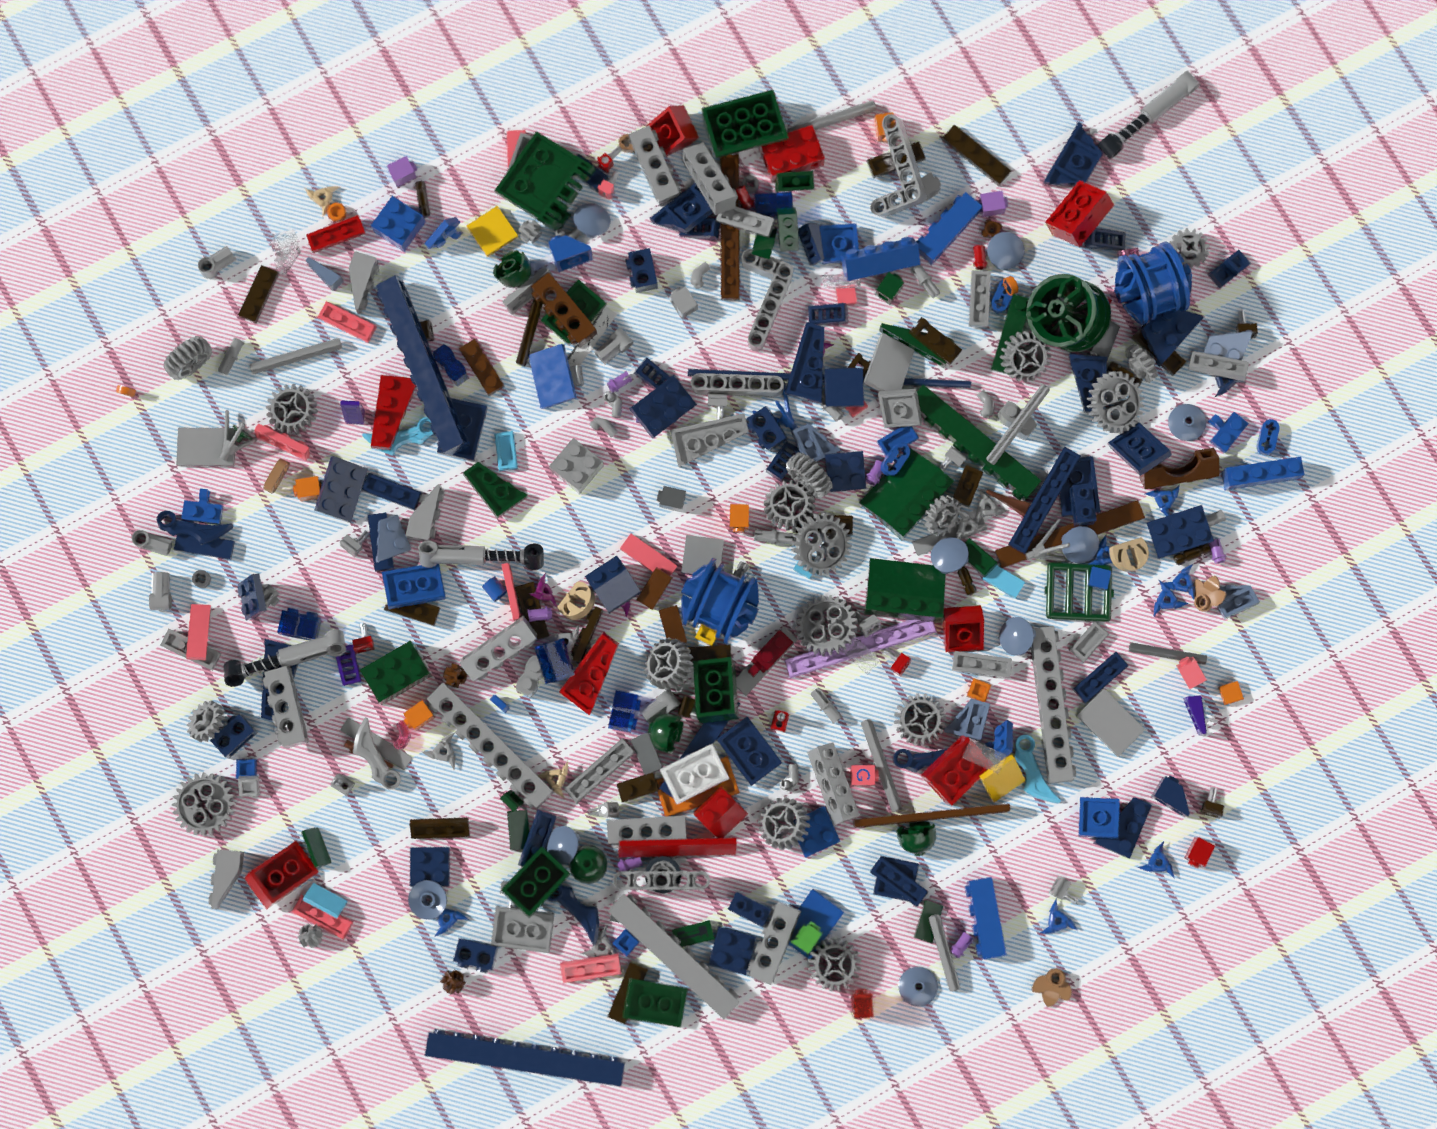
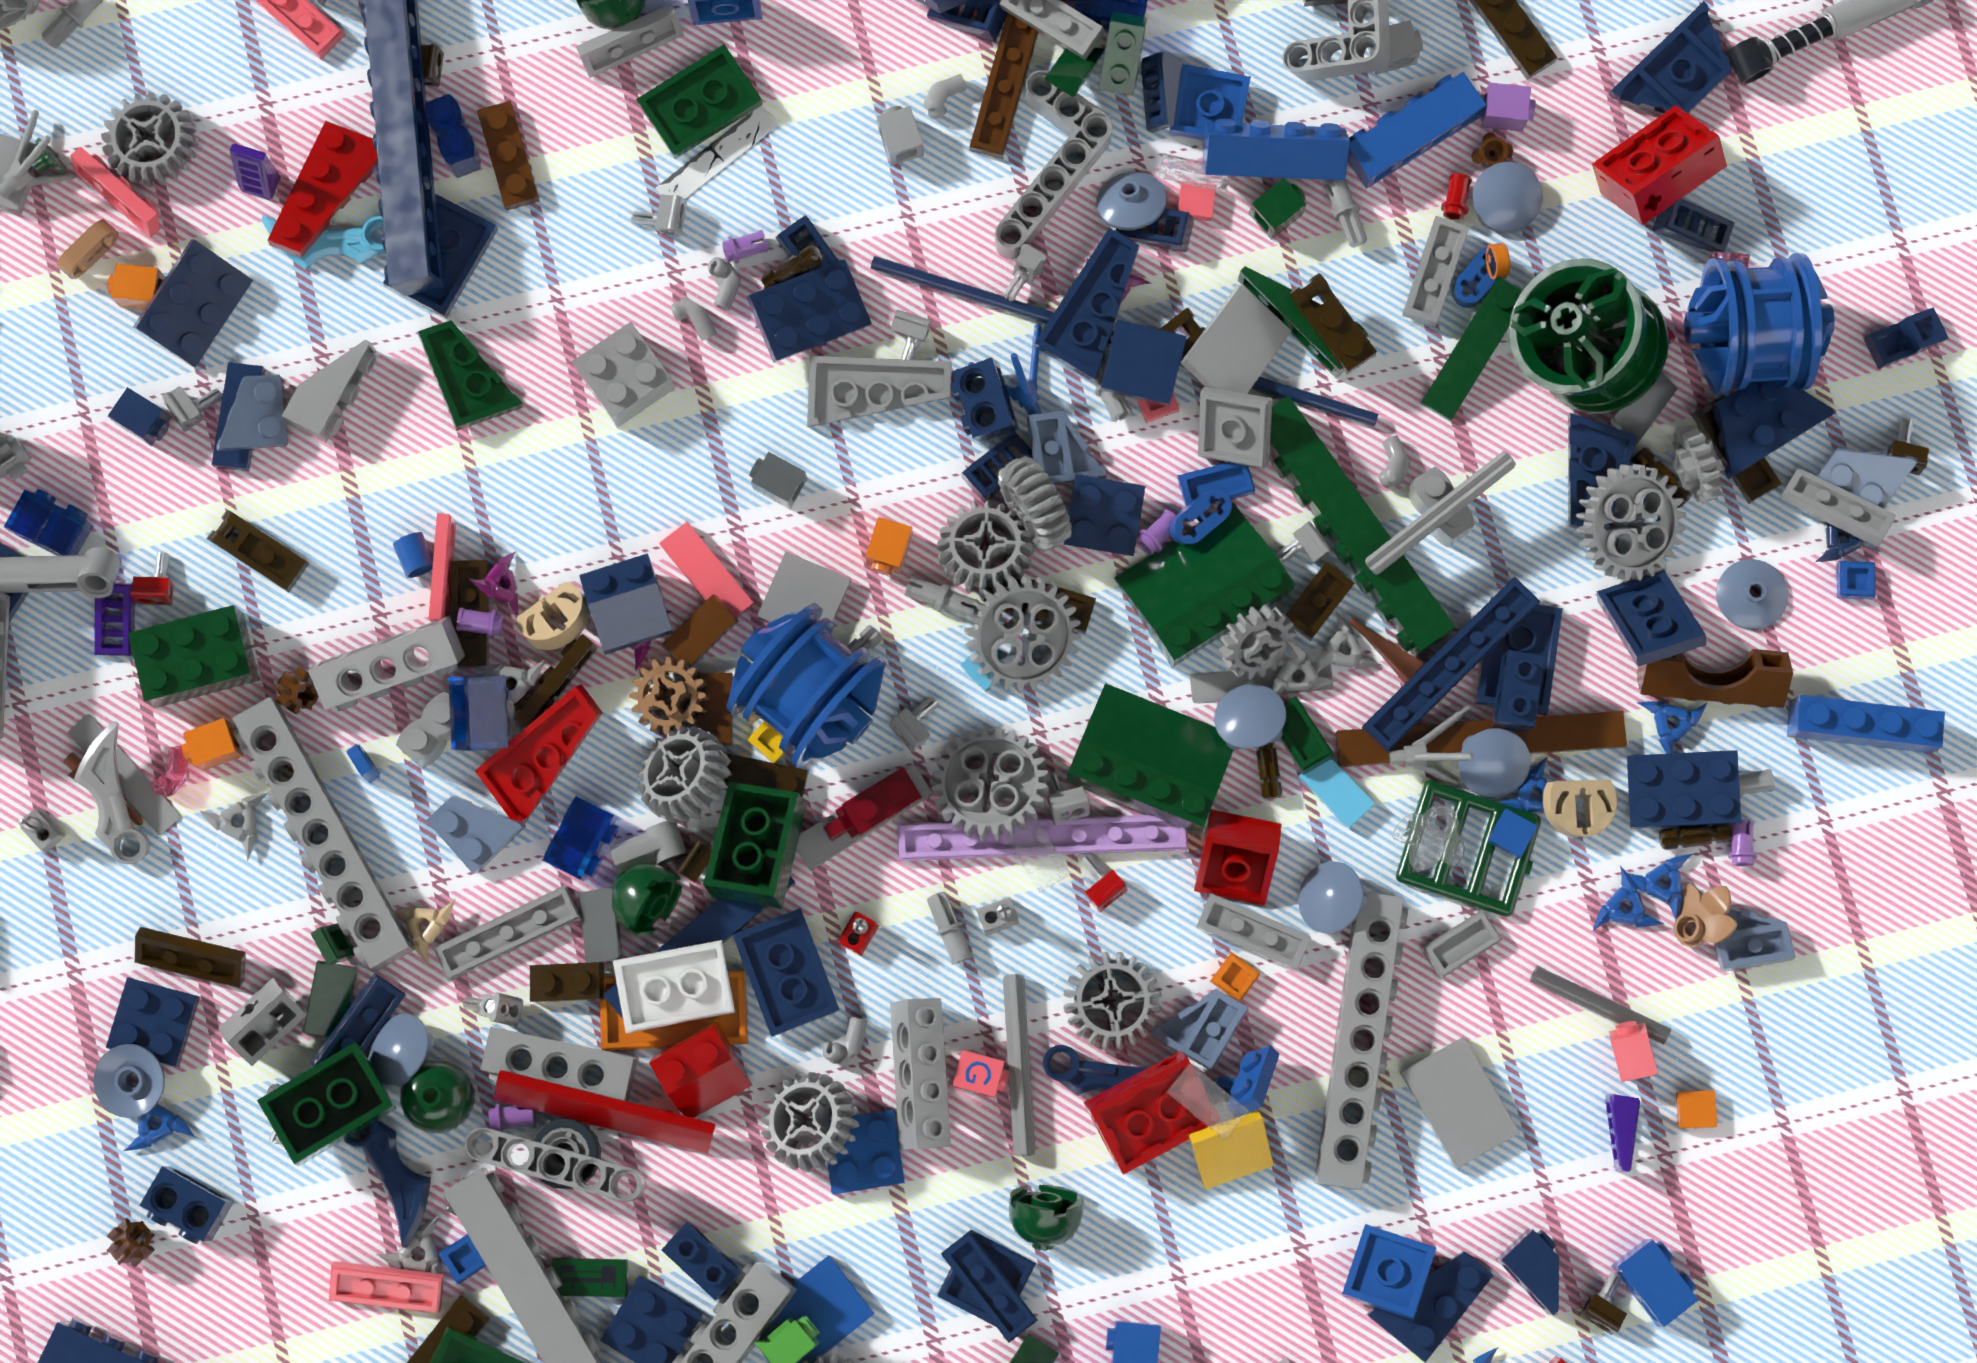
camera: 15 degrees right, 0 degrees up
light grey axle [250,338,342,374] -> none
dark blue tile [362,473,422,511] -> none
blue tile [382,564,446,609] -> none
piece [418,541,544,570] -> none
light grey tile [491,906,555,953] -> none
medium azure tile [494,431,518,472] -> none
dark brown axle [516,298,543,366] -> none
blue tile [528,344,577,409] -> none
reddish brown brick [531,273,597,348] -> none
light grey piece [594,328,634,365] -> none
dark blue brick [625,248,658,293] -> none
light grey beam [691,373,784,397] -> none
reddish brown tile [853,803,1010,828] -> none
light grey gear [1000,331,1051,382] -> none
medium azure piece [1015,735,1061,803] -> none
dark blue tile [1072,652,1129,704] -> none
light grey gear [1169,228,1210,269] -> none
blue plate [1208,412,1249,453] -> none
blue beam [1256,419,1280,456] -> none
none -> dark blue brick [107,387,171,447]
none -> light grey brick [218,978,307,1066]
none -> sand blue wing [426,796,526,874]
none -> medium nougat gear [629,657,709,735]
none -> dark brown axle [761,245,823,289]
none -> light grey piece [889,696,939,753]
none -> light grey piece [976,897,1020,936]
none -> light grey piece [1003,244,1046,301]
none -> sand blue dish [1096,172,1167,230]
none -> clear plate [1392,805,1465,872]
none -> blue brick [1611,1239,1699,1327]
none -> blue tile [1836,561,1876,600]

